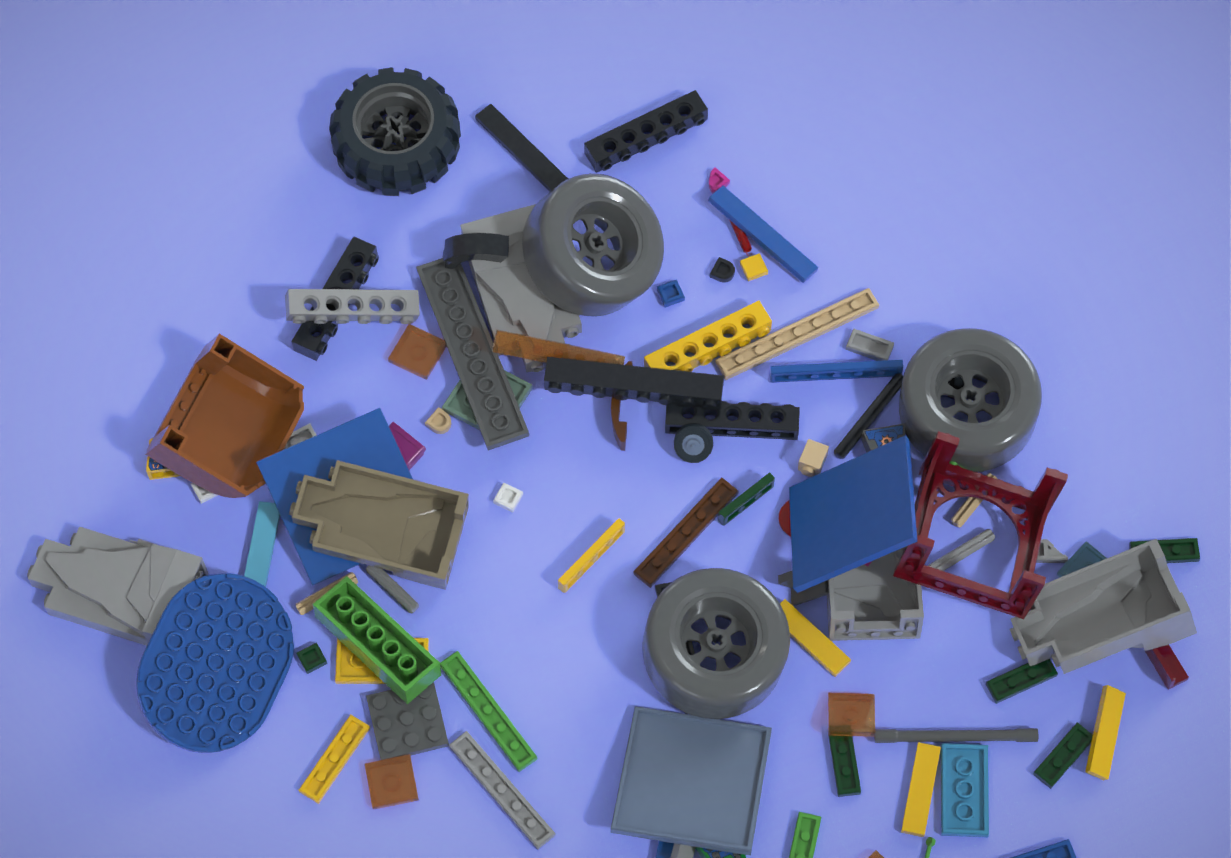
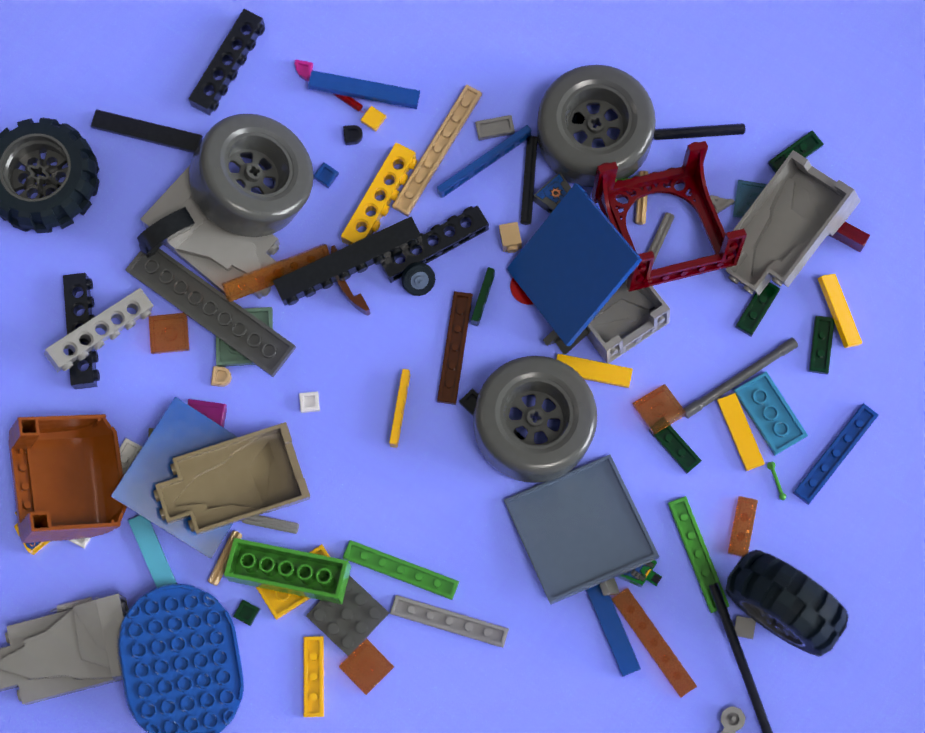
camera: 30 degrees left, 10 degrees up
none -> black axle [653,123,746,140]

